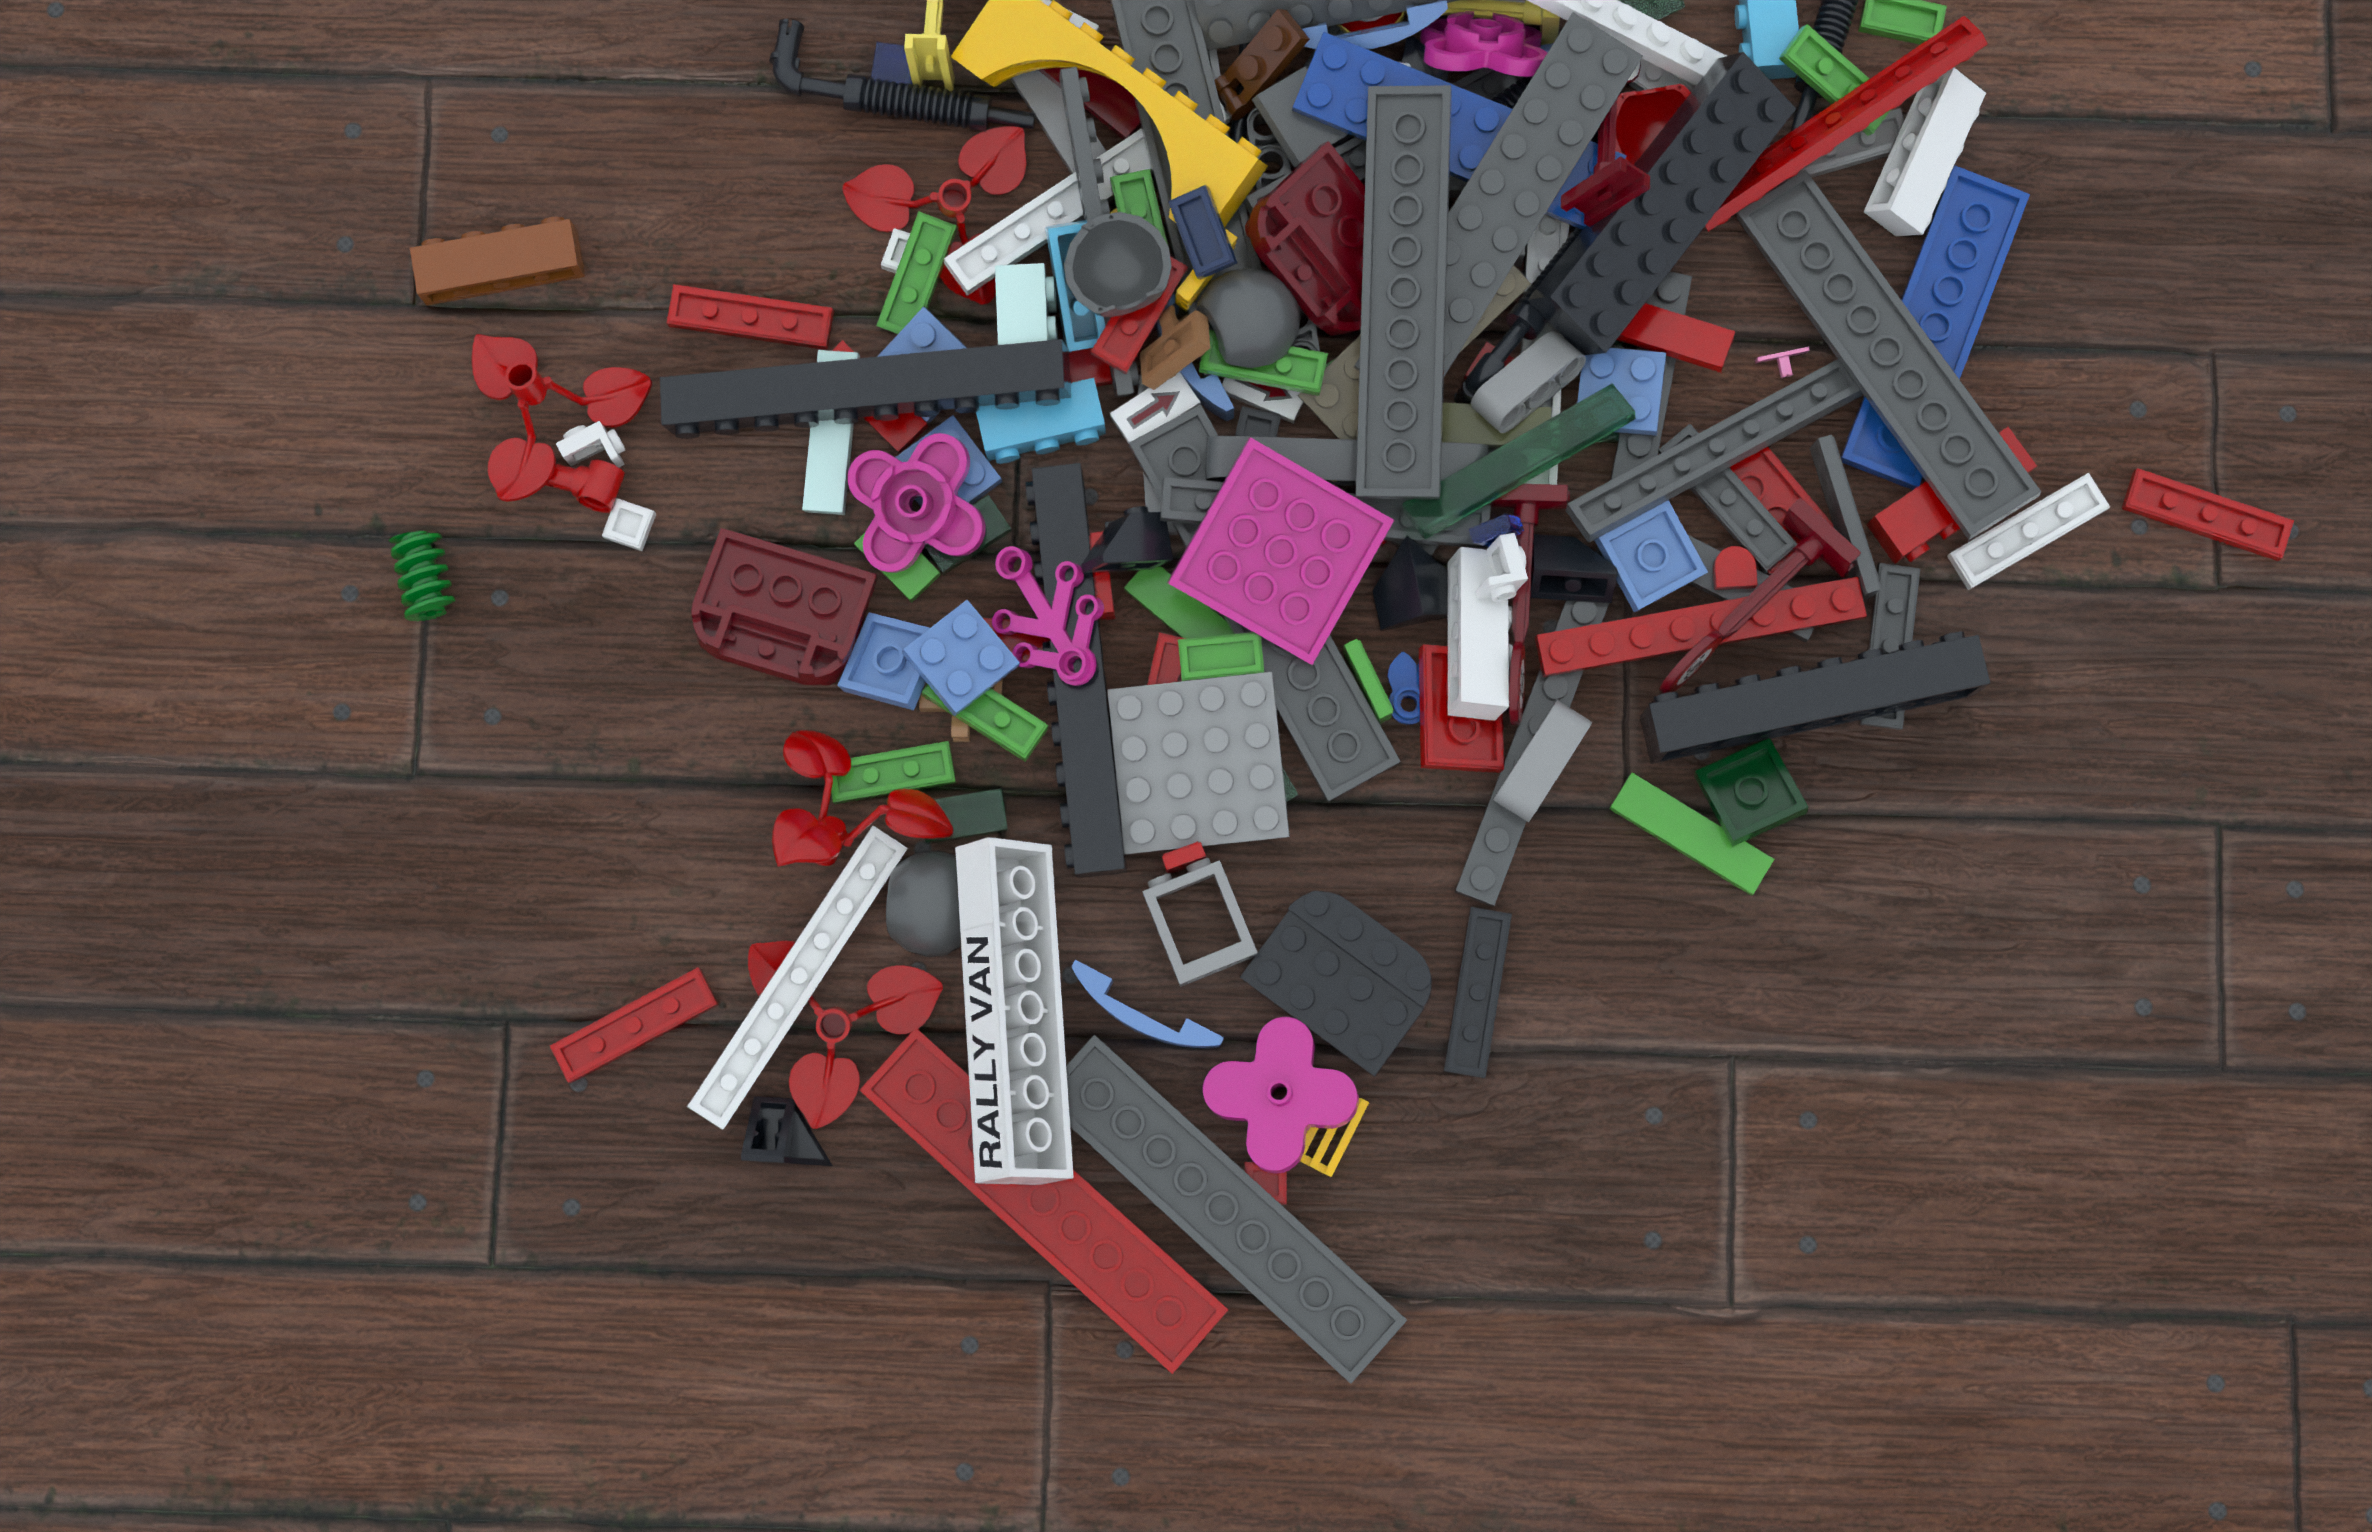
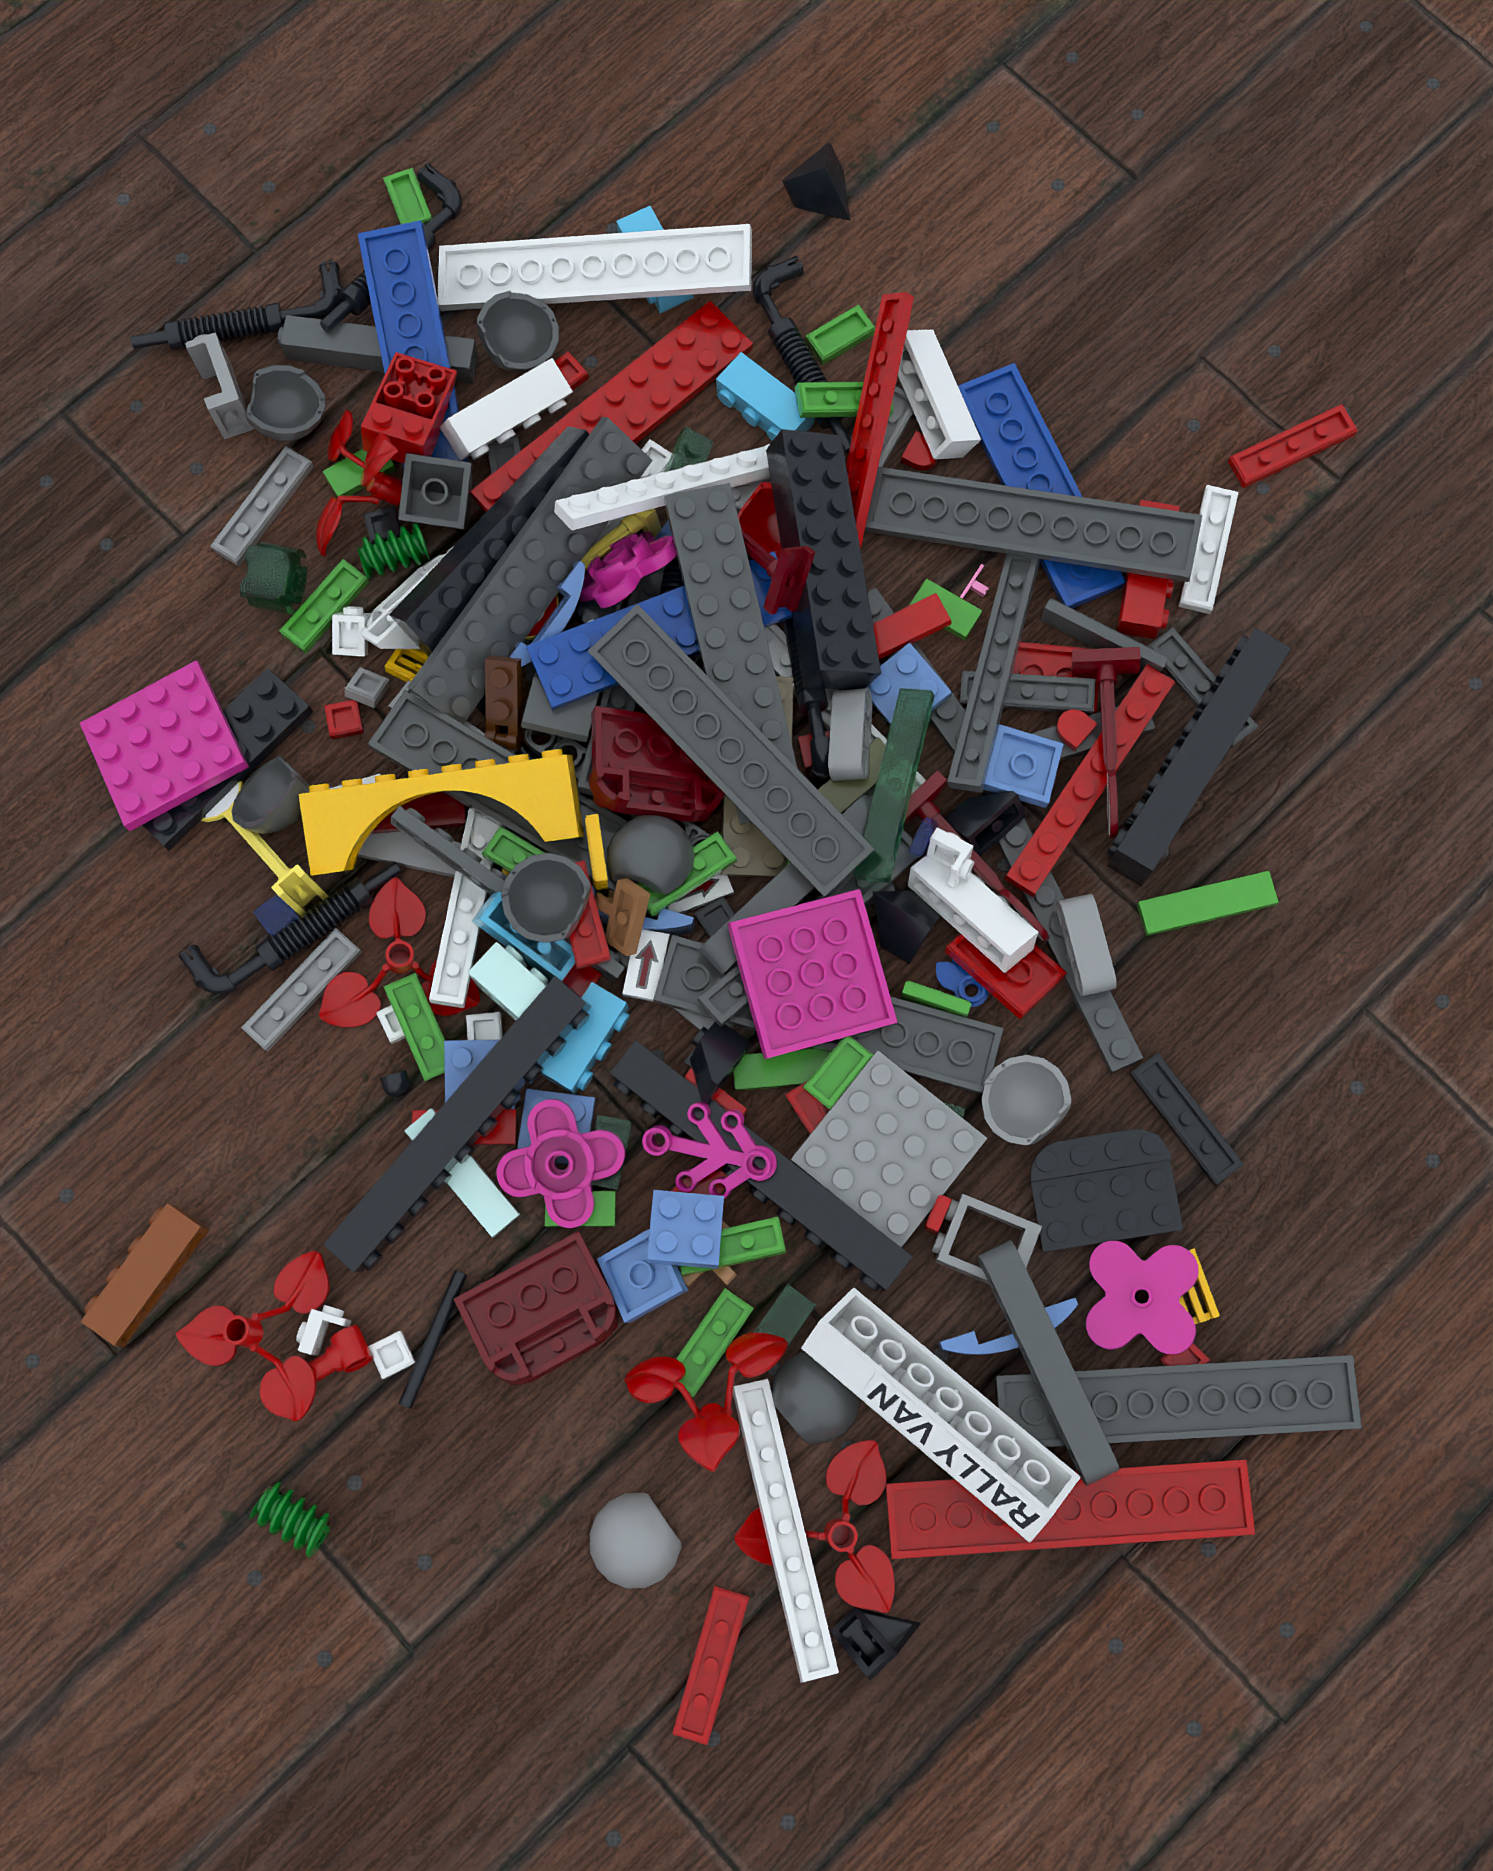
camera: 45 degrees left, 5 degrees down
red tile [667,284,834,350] -> none
dark blue tile [1168,185,1238,280] -> none
dark green plate [1694,738,1809,847] -> none
none -> light grey tile [241,928,362,1052]
none -> black hinge [380,1070,410,1097]
none -> black bar [398,1270,468,1409]
none -> white tile [466,1012,503,1040]
none -> light grey cylinder [590,1492,682,1589]
none -> red tile [901,431,938,470]
none -> bright green tile [909,578,983,641]
none -> dark grey beam [978,1240,1120,1486]
none -> light grey cylinder [981,1055,1071,1145]

